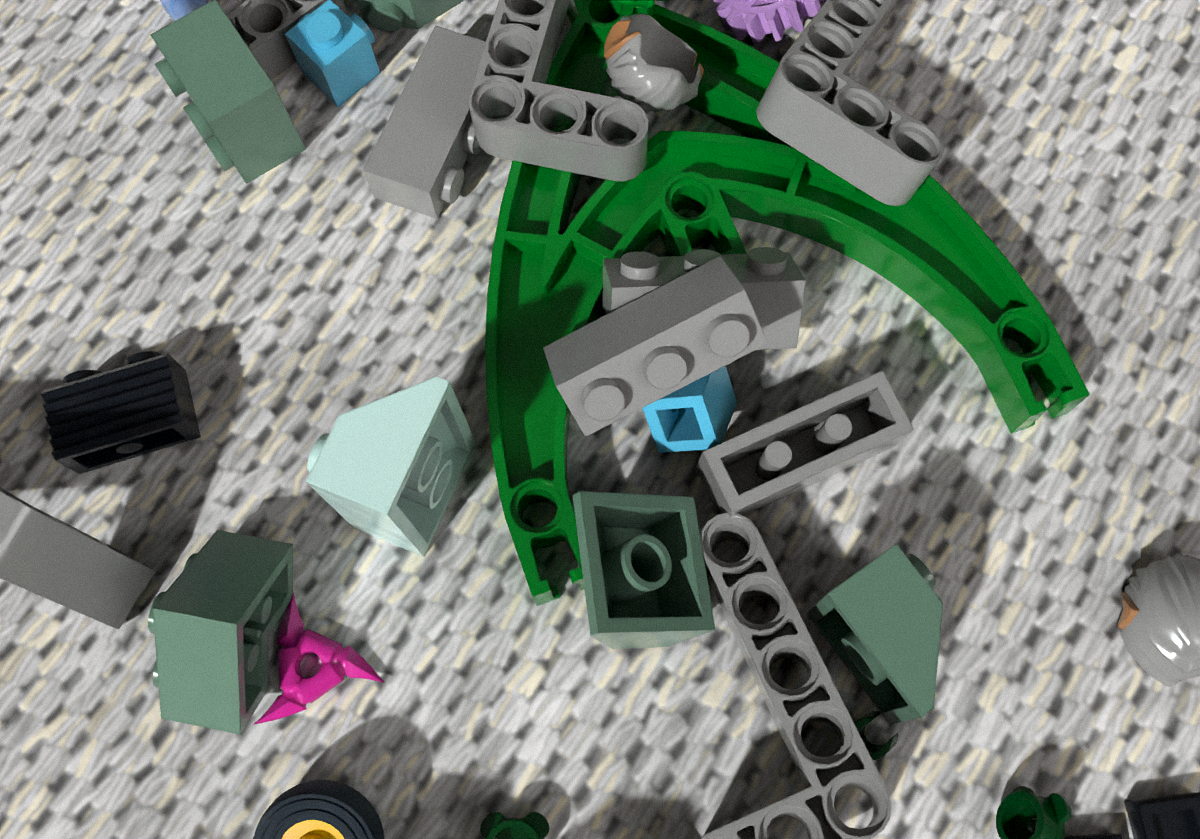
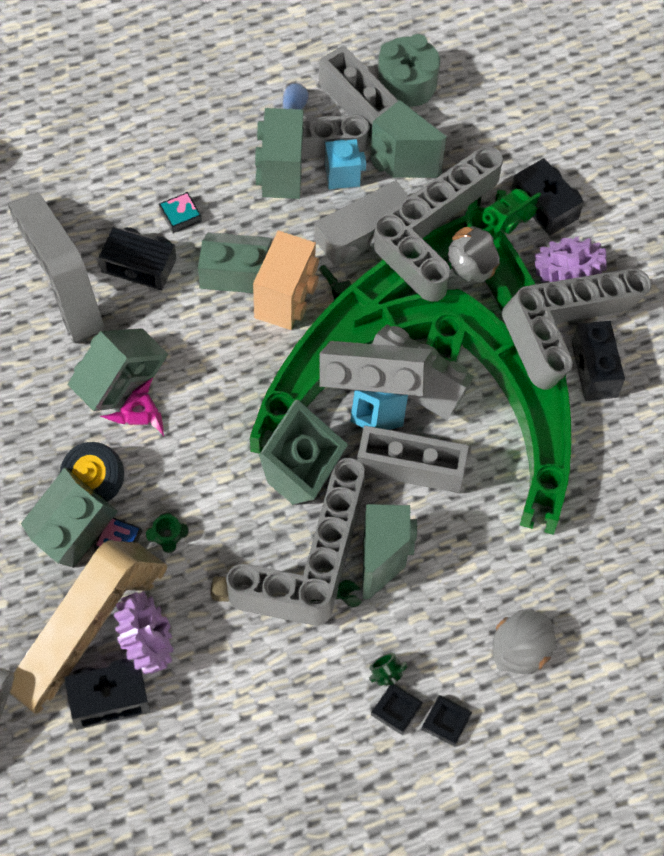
camera: 30 degrees right, 10 degrees down
light aqua slope [306,376,476,557] -> none
none -> tile [159,192,202,233]
none -> sand green slope [198,232,272,293]
none -> light nougat brick [253,231,319,330]
none -> dark green hand [319,265,352,299]
none -> black brick [572,320,625,401]

